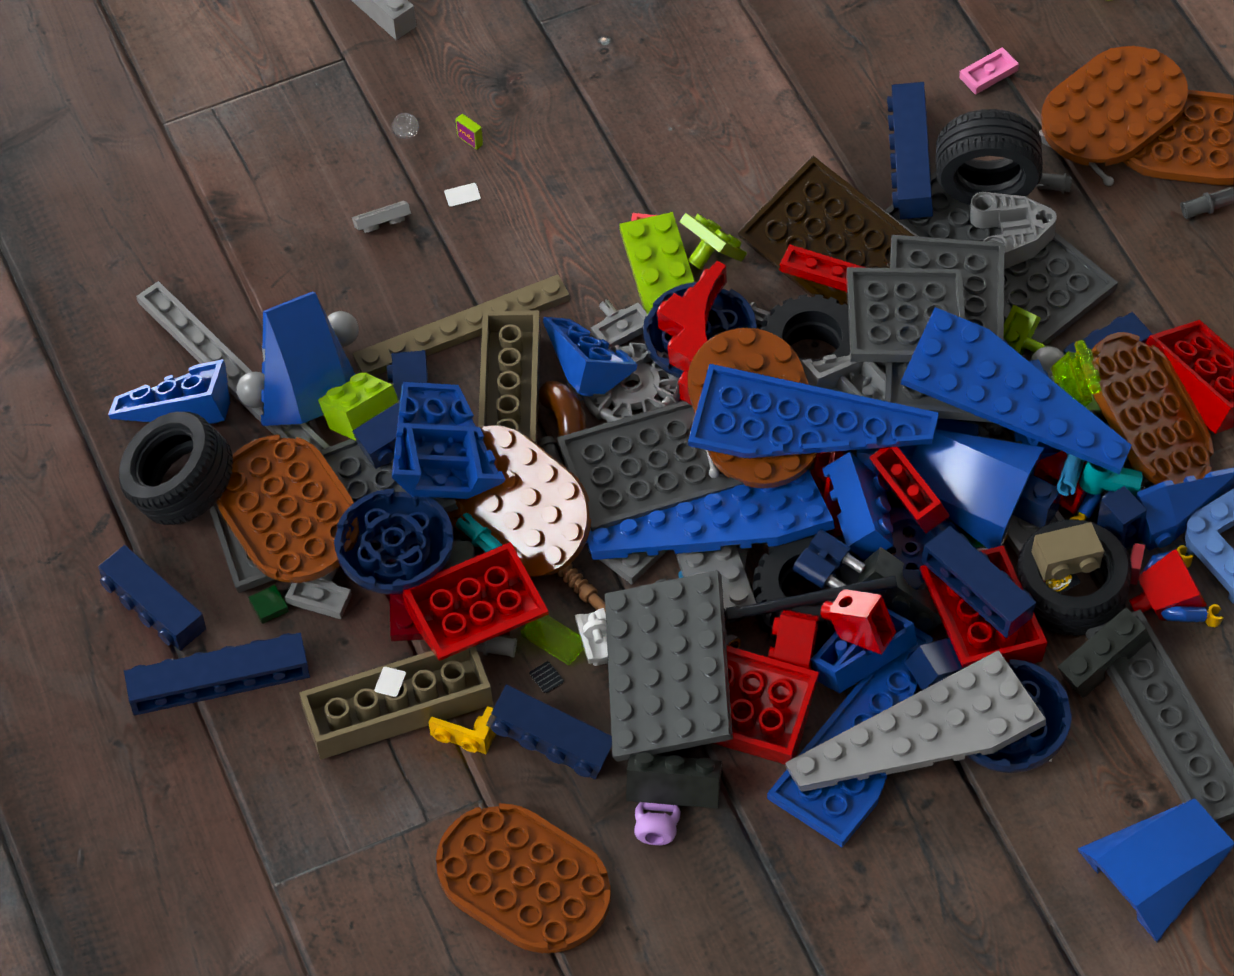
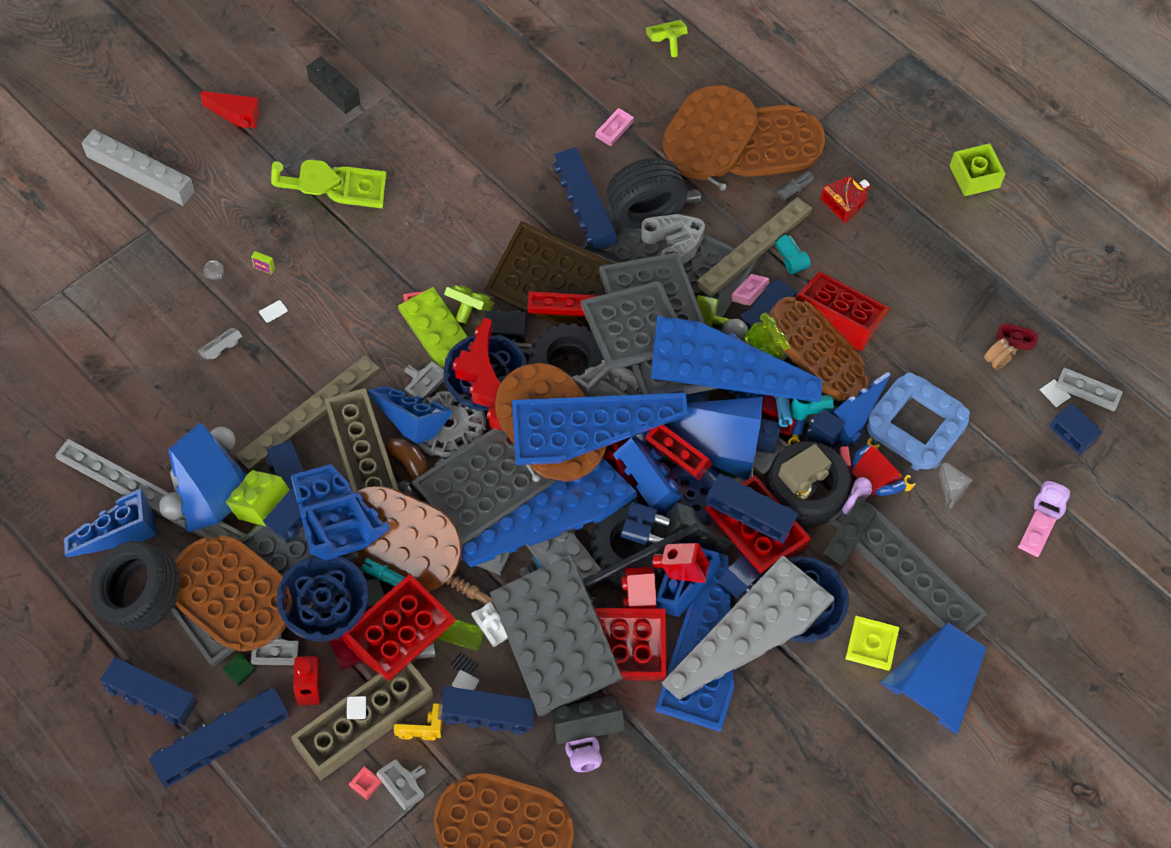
camera: 25 degrees left, 5 degrees up
none -> lime plate [271,160,386,208]
none -> red torso [293,656,321,705]
none -> coral tile [349,766,382,800]
none -> light grey plate [376,759,426,811]
none -> white sticker [452,670,479,690]
none -> black brick [484,310,526,343]
none -> dark tan plate [696,197,812,297]
none -> bright pink plate [732,274,769,306]
none -> teal piece [775,235,811,275]
none -> lavender piece [842,477,872,514]
none -> neon yellow plate [845,616,899,671]

